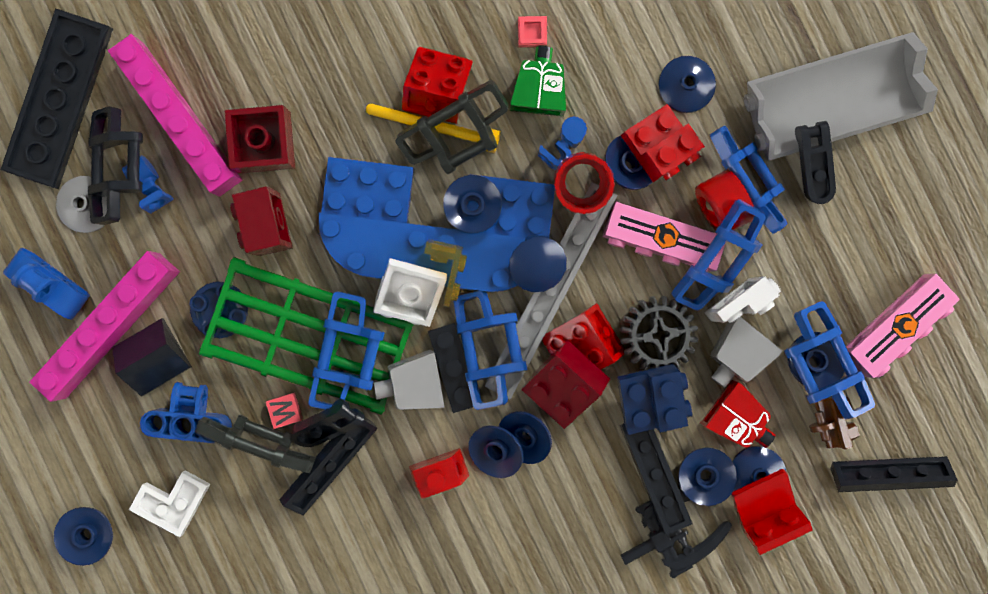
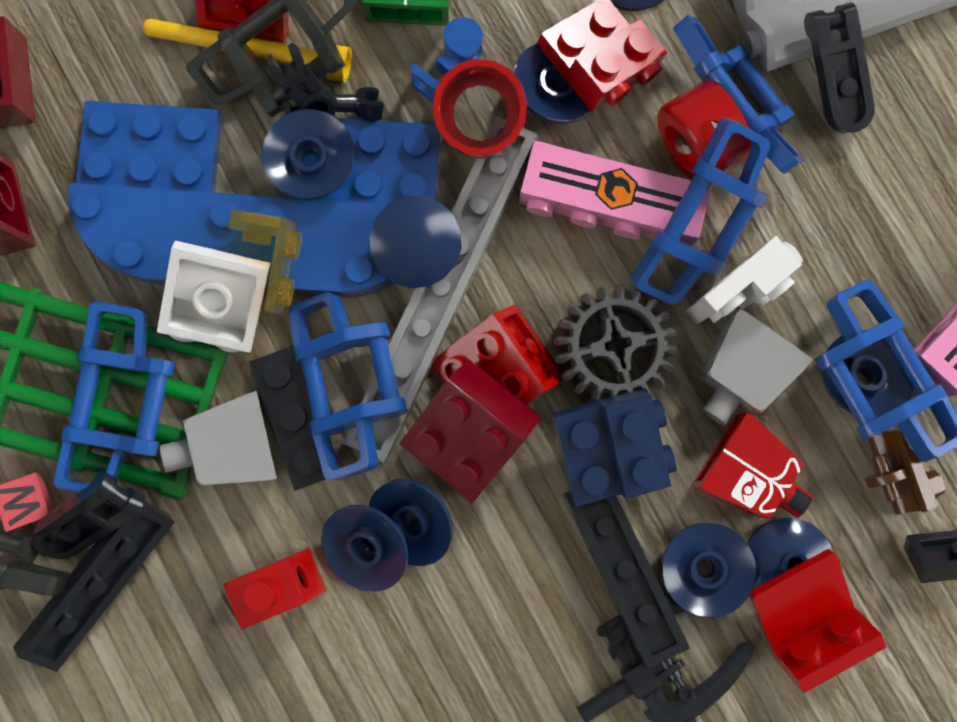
camera: 10 degrees left, 5 degrees down
none -> black piece [266,43,384,121]

